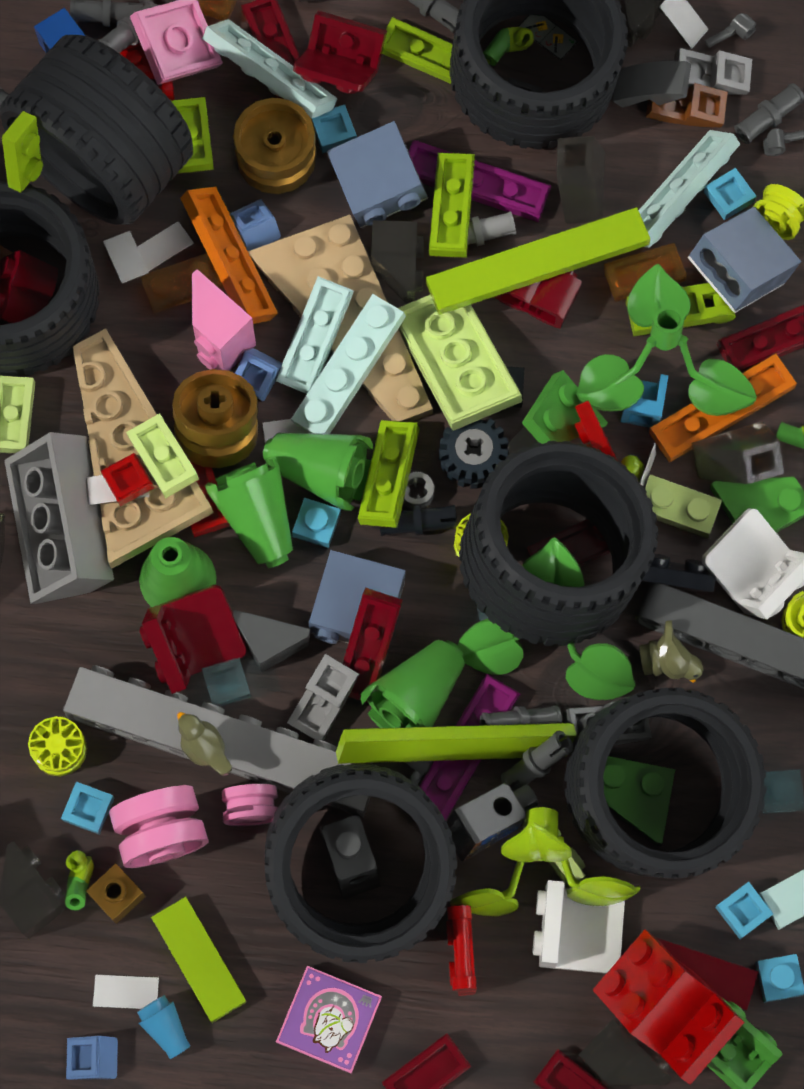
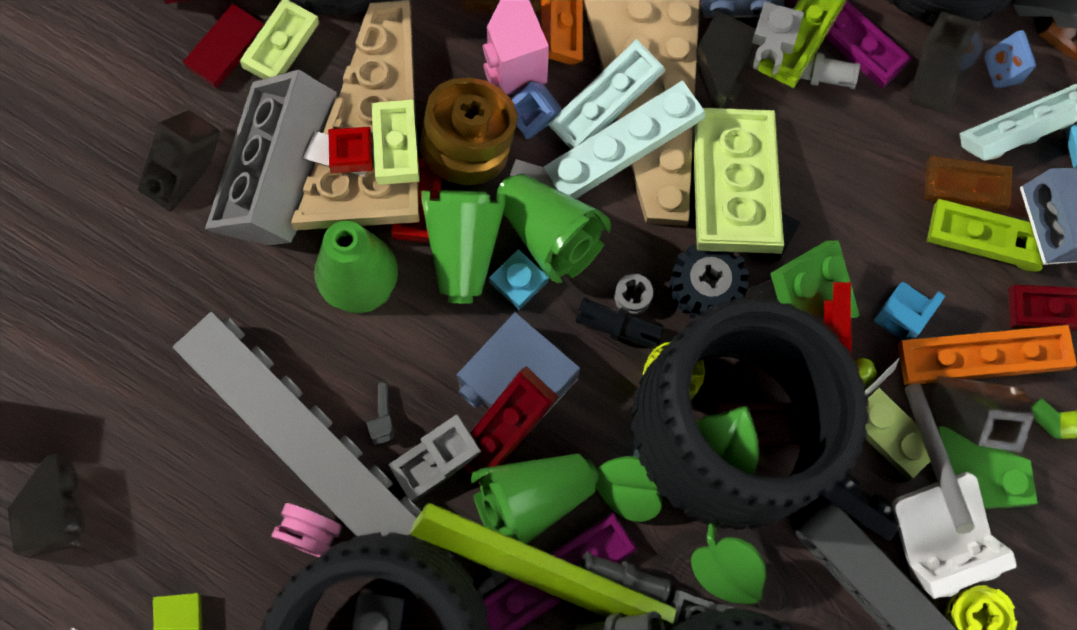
camera: 25 degrees right, 0 degrees up
neon yellow wheel [28,716,87,777] -> none
medium azure plate [61,782,114,835] -> none
arm [65,850,94,910] -> none
pearl gold plate [86,863,146,924] -> none
bright pink wheel [109,785,209,868] -> none
dark red bracket [140,585,247,694] -> none
olive animal [177,712,232,776] -> none
clear light blue plate [202,657,251,707] -> none
dark grey slope [233,610,311,672] -> none
lime tile [358,420,420,528] -> none
lime tile [426,207,651,315] -> none
dark red brick [494,271,582,329] -> none
bright green plant [576,264,757,416] -> none
olive animal [639,620,703,683] -> none
none -> dark grey hand [366,382,395,445]
none -> light grey plate [752,2,804,75]
none -> light grey bar [905,383,975,534]
none -> medium blue slope [984,30,1036,88]

